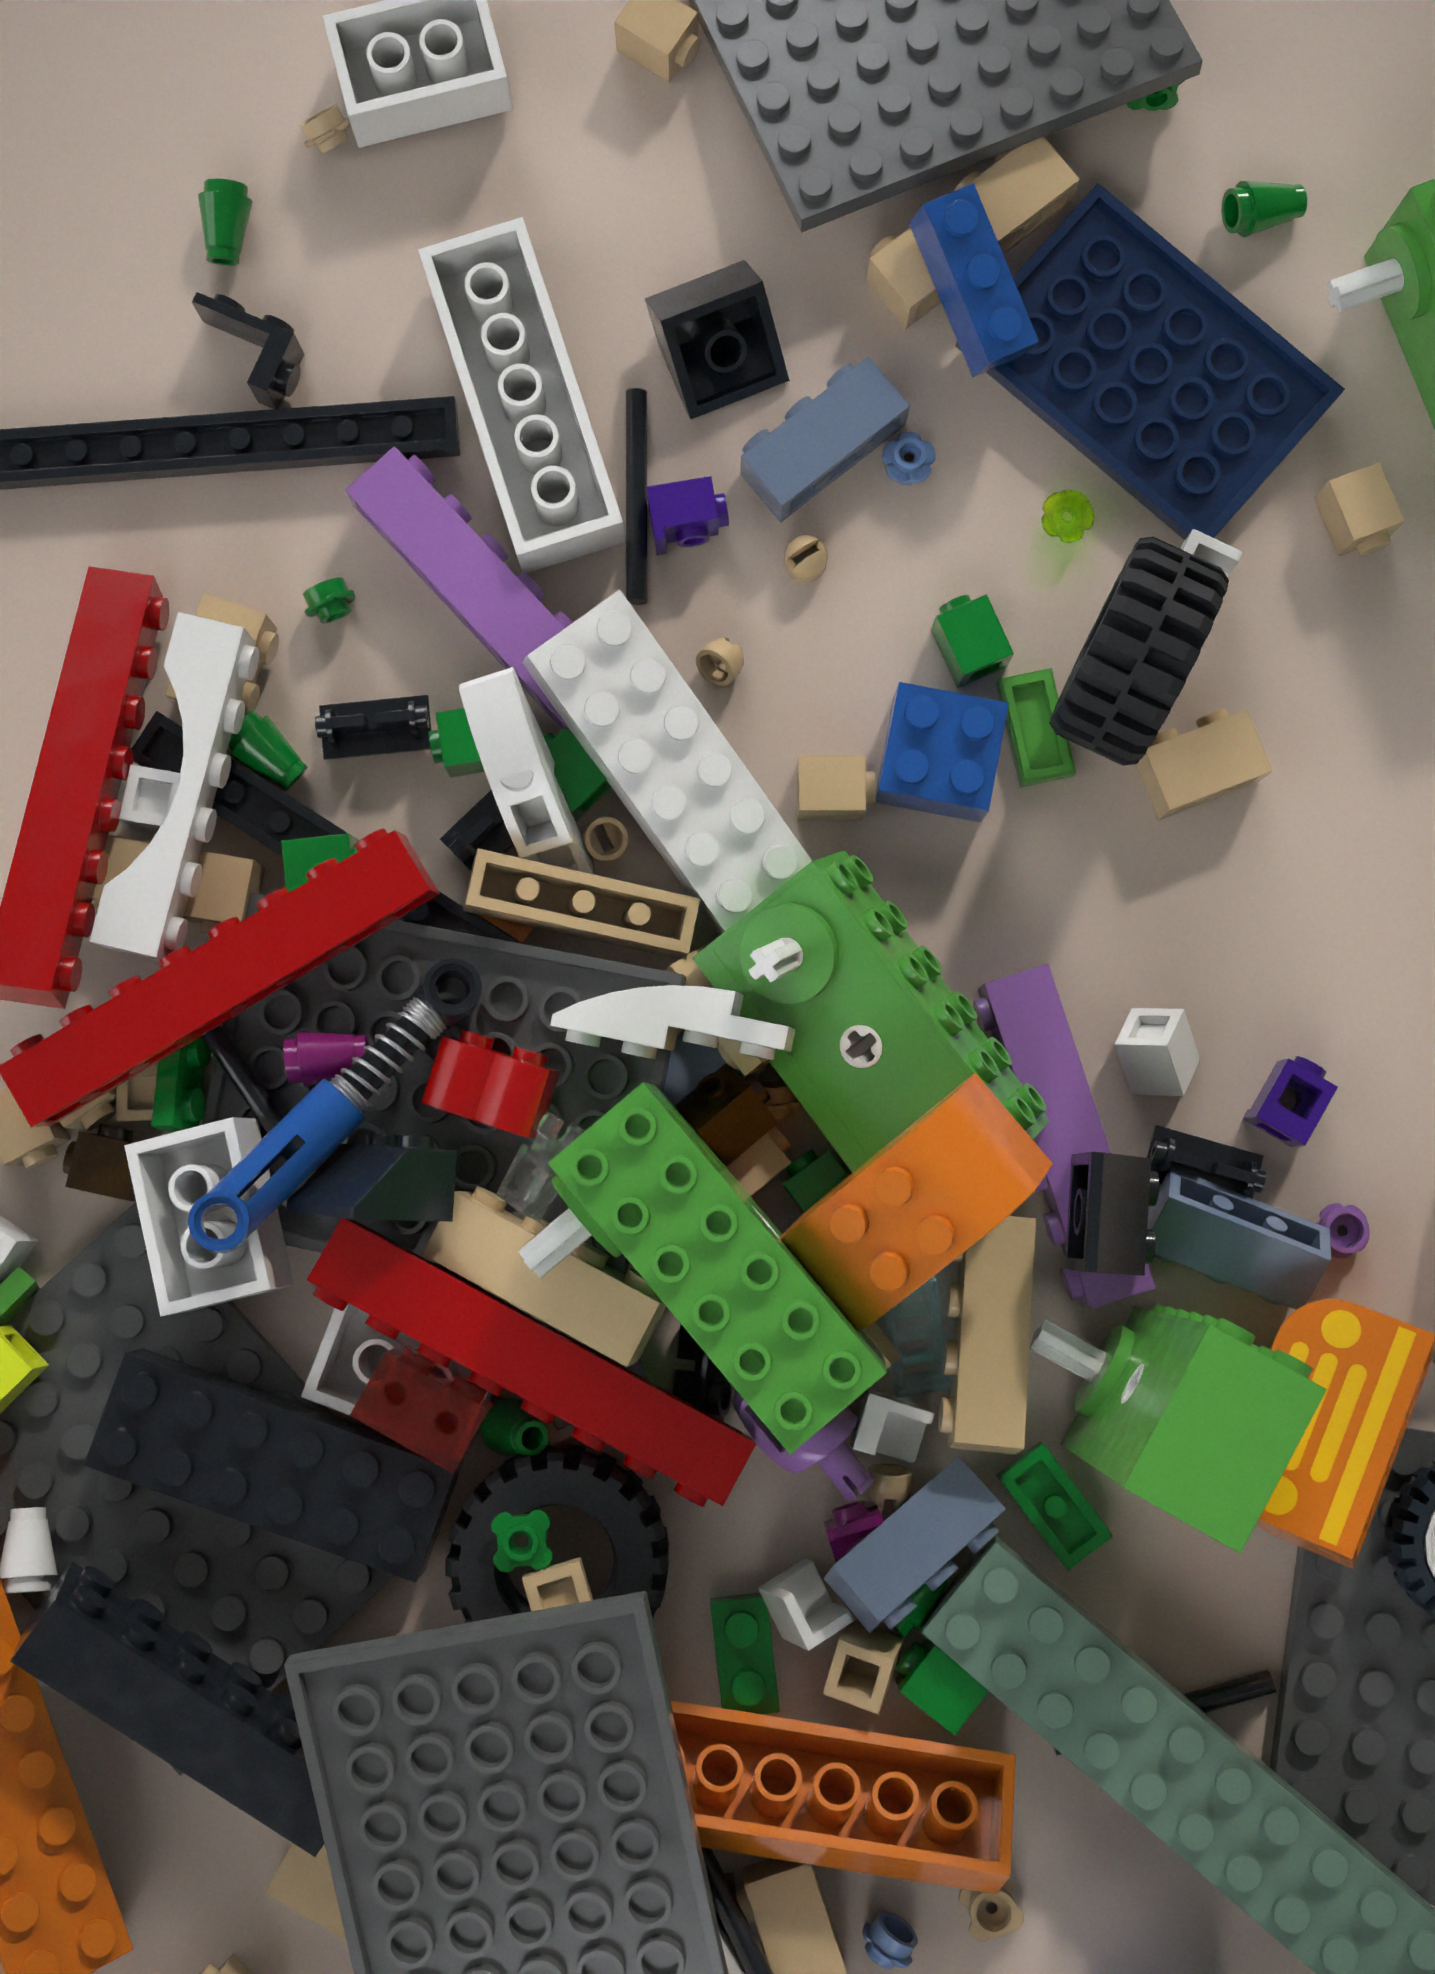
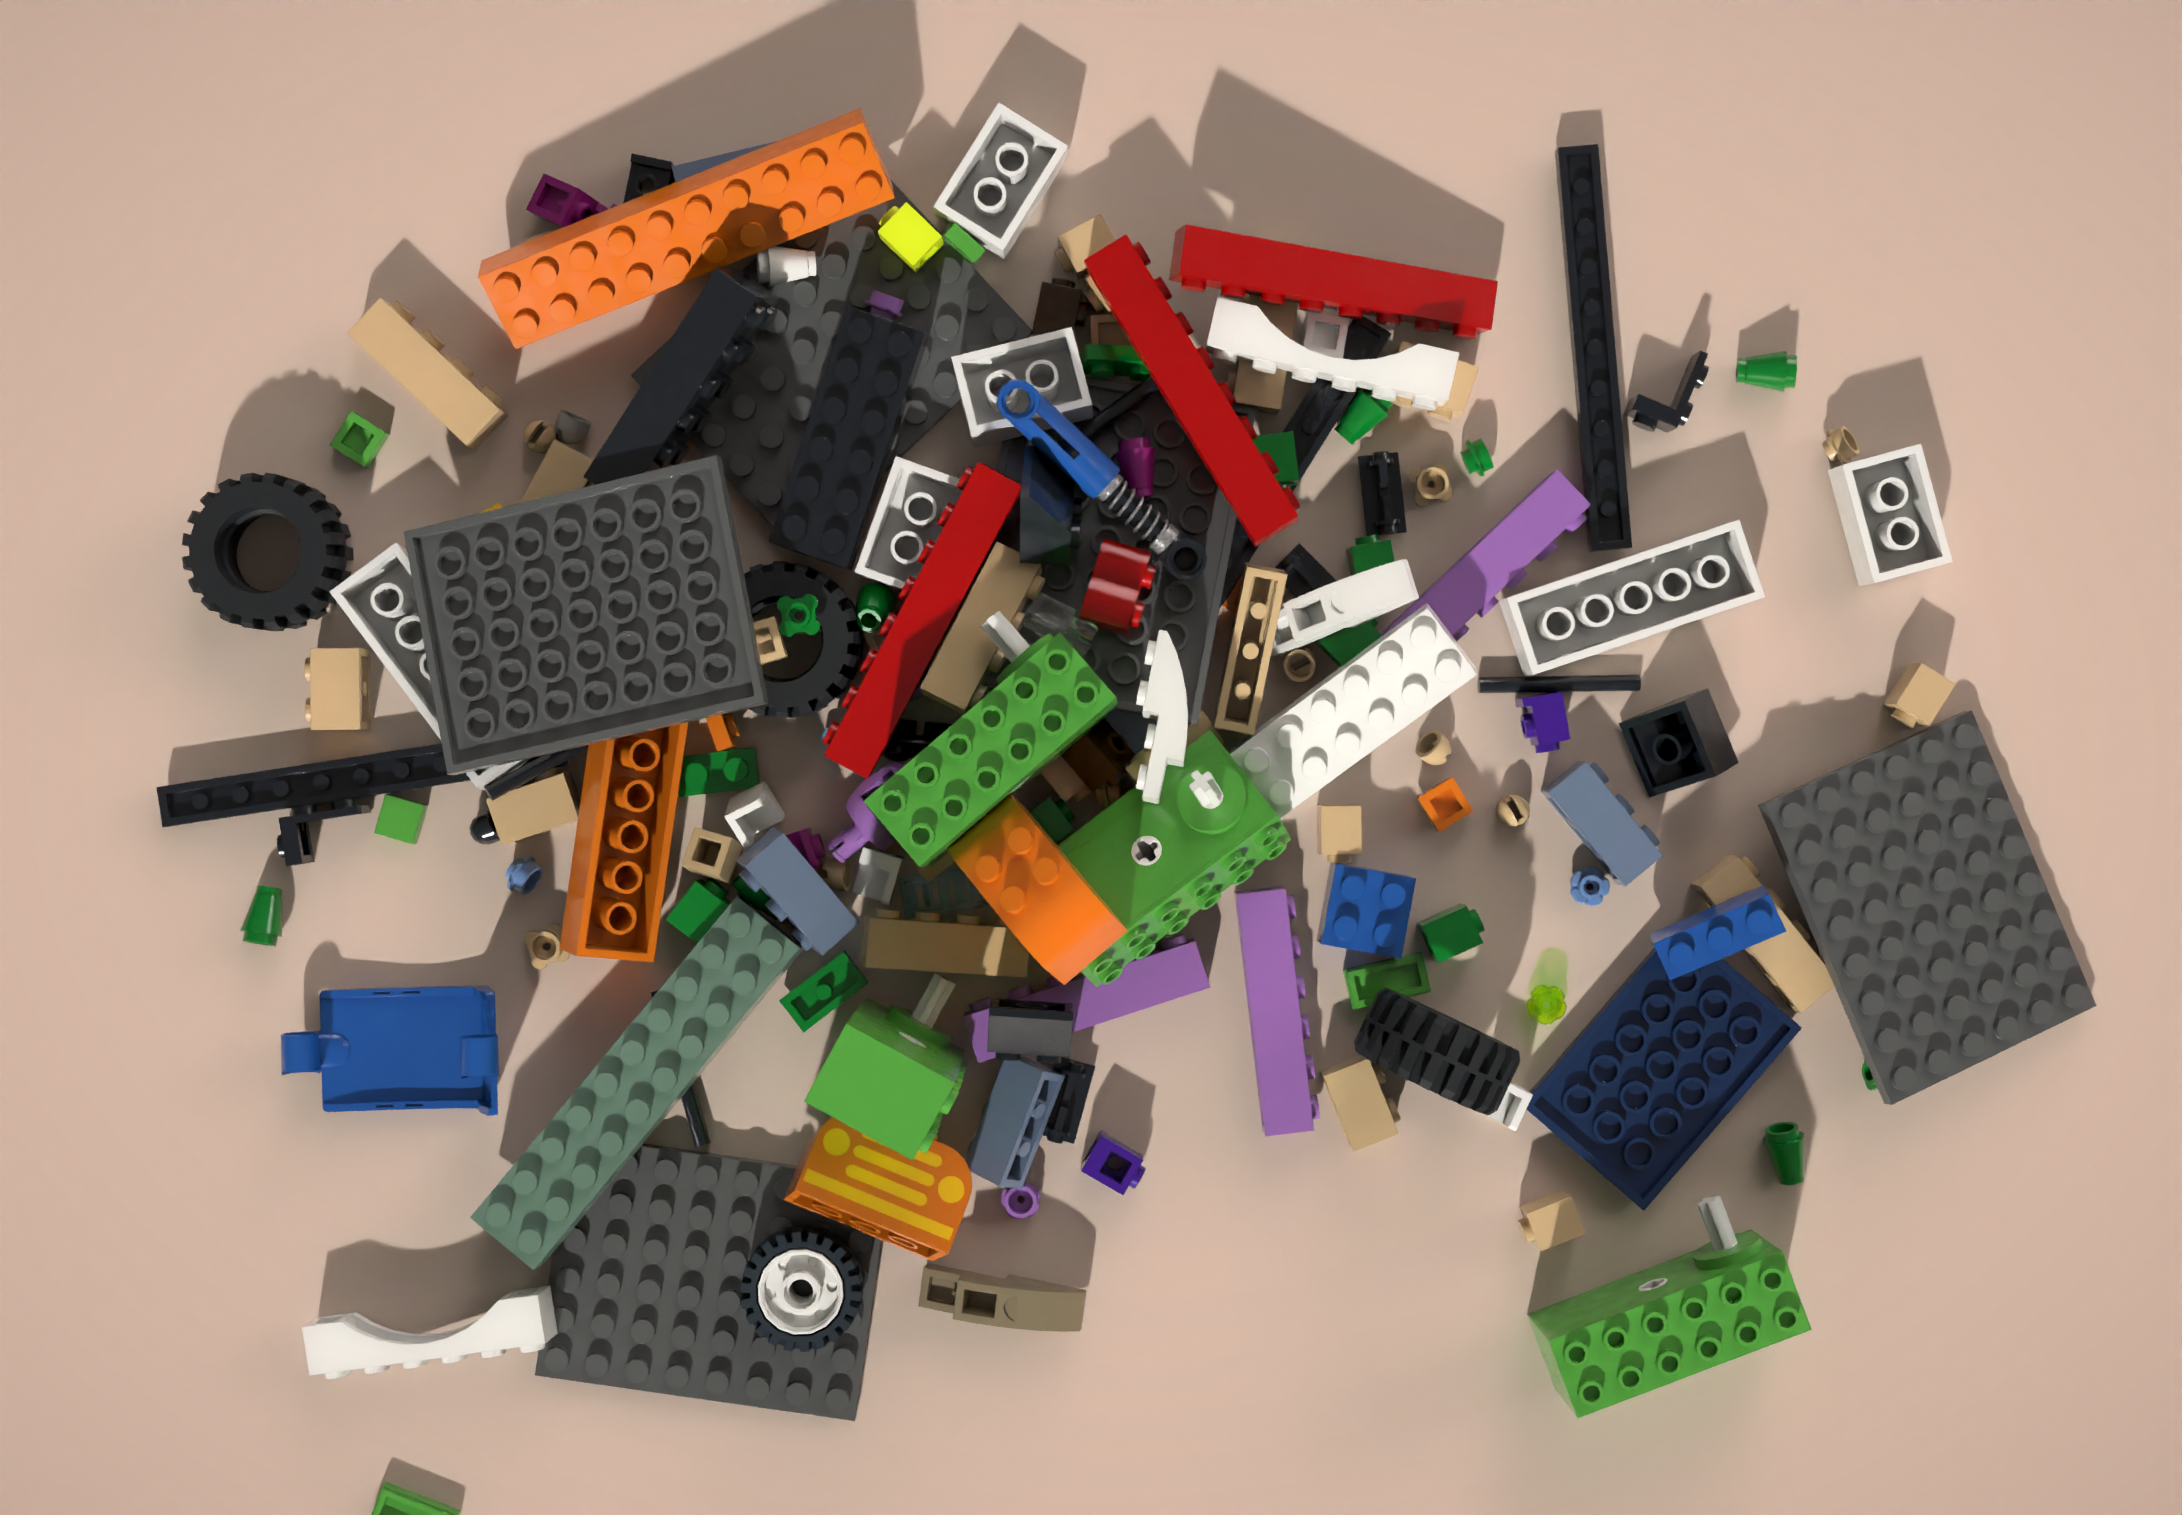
camera: 90 degrees right, 5 degrees up
clear red brick [350,1345,494,1474] -> none
white panel [1114,1008,1199,1096] -> none
none -> tan hinge [523,420,558,453]
none -> light grey hinge [555,410,591,444]
none -> orange plate [706,713,740,751]
none -> medium lavender plate [864,290,904,321]
none -> medium lavender brick [1234,886,1320,1136]
none -> tan plate [1409,462,1453,507]
none -> orange plate [1416,777,1473,832]

